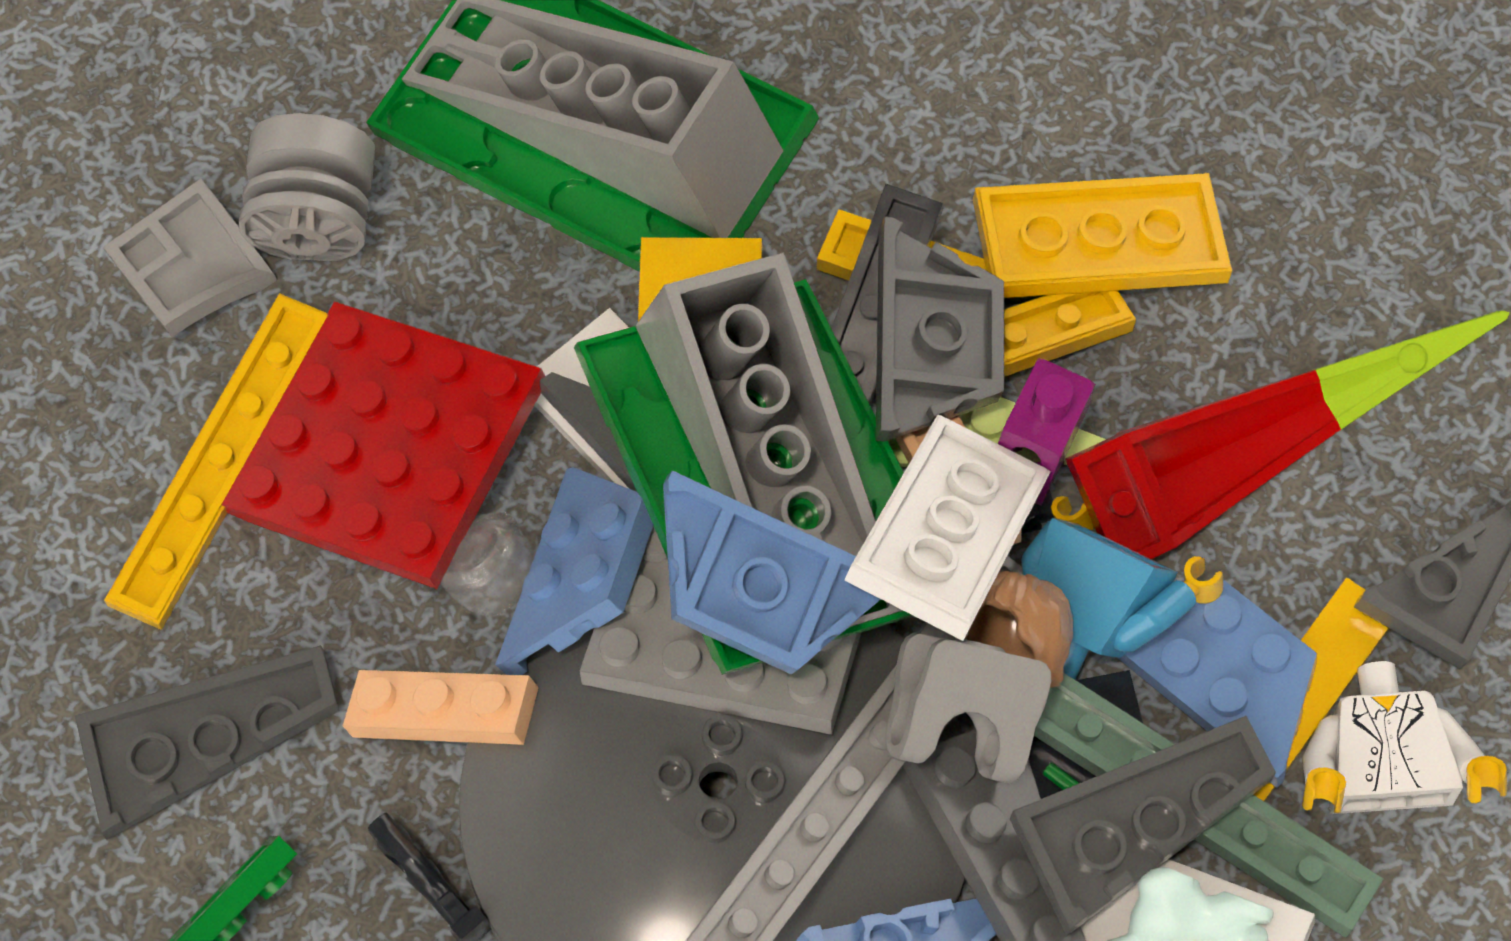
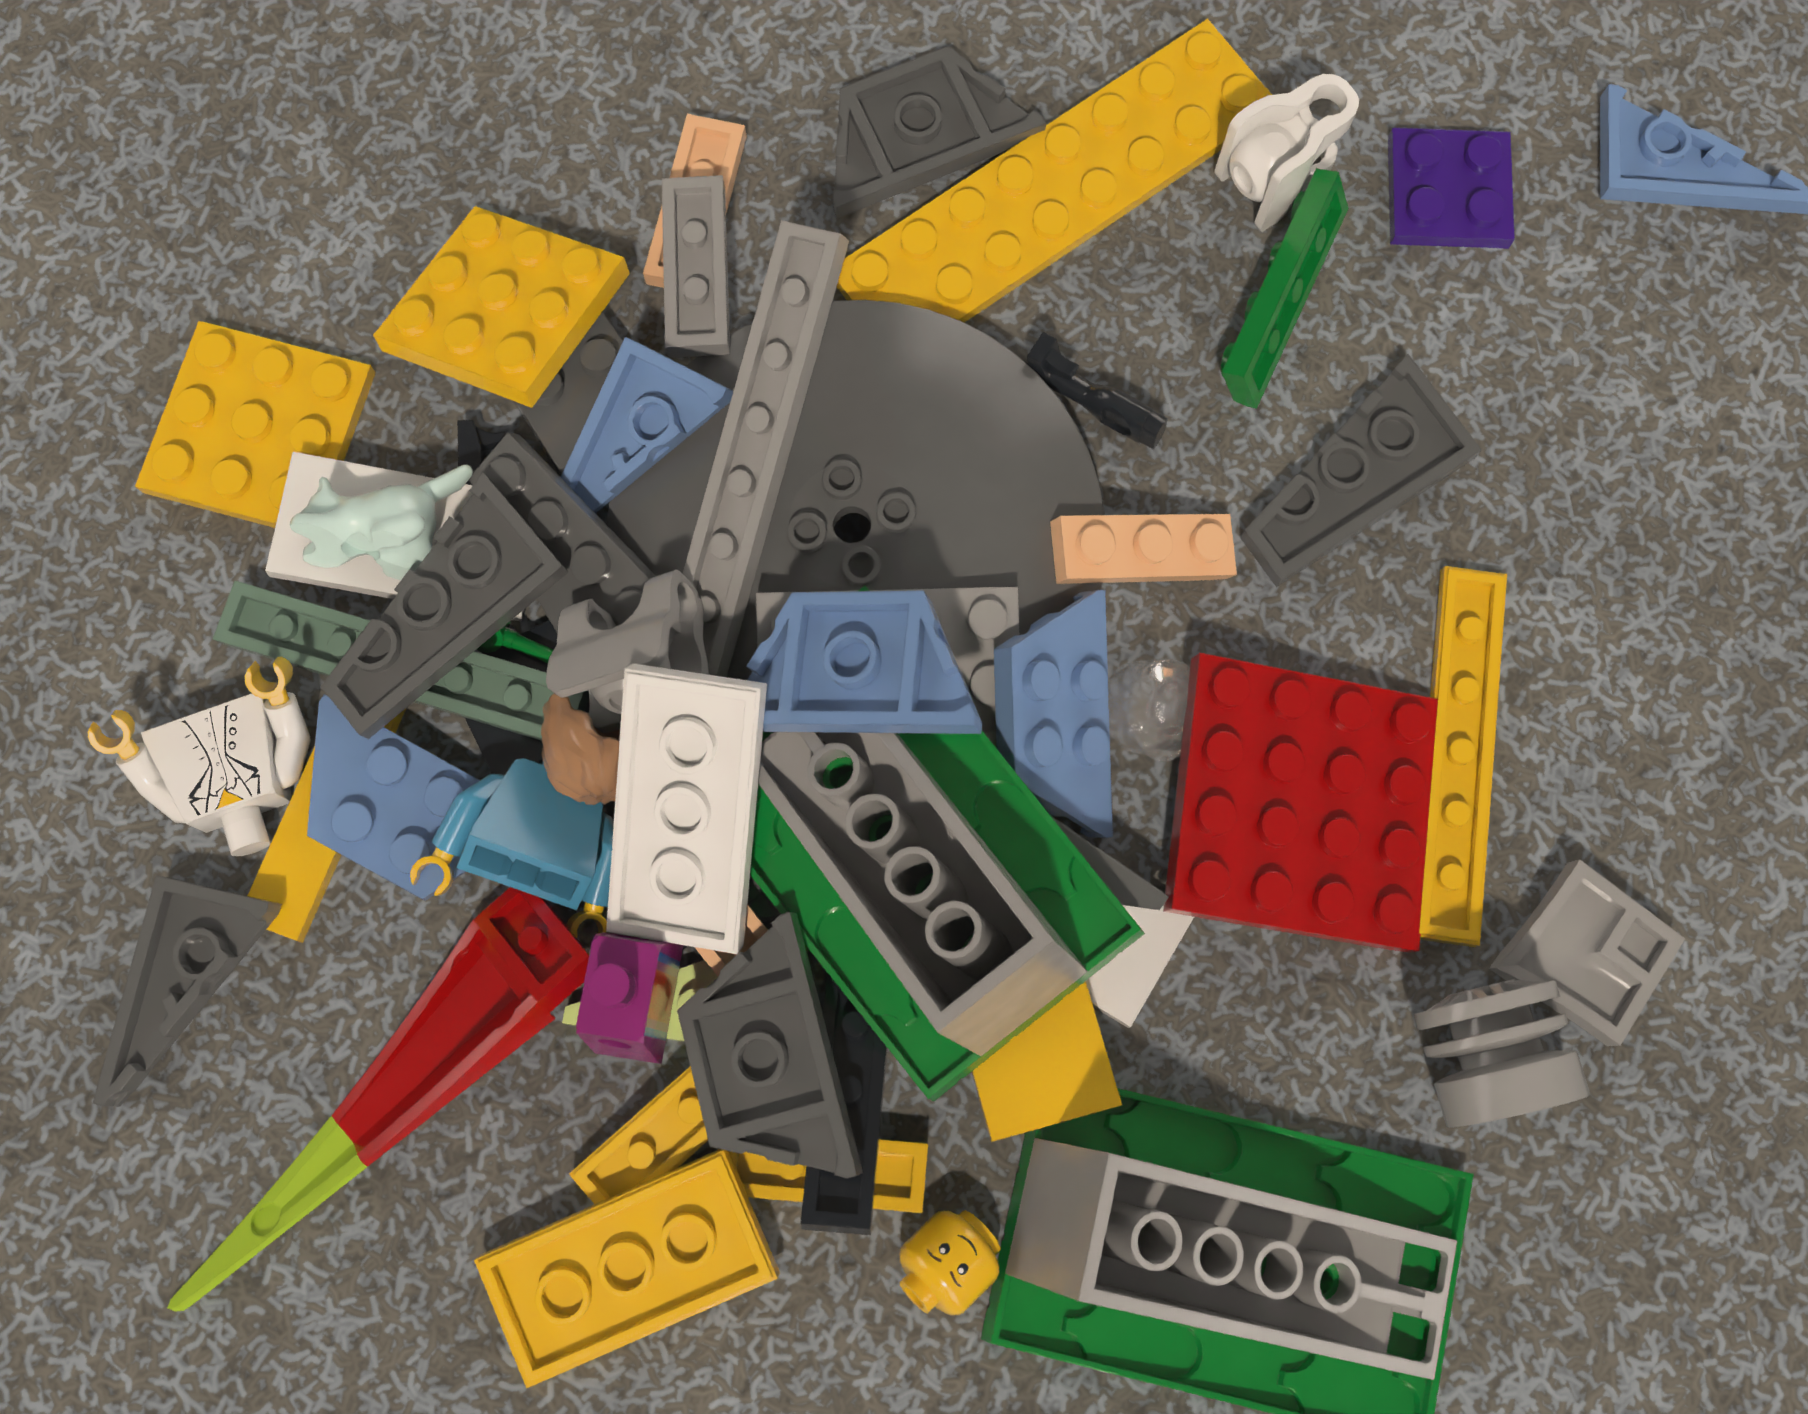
camera: 160 degrees right, 10 degrees up
none -> yellow head [899,1210,1001,1315]

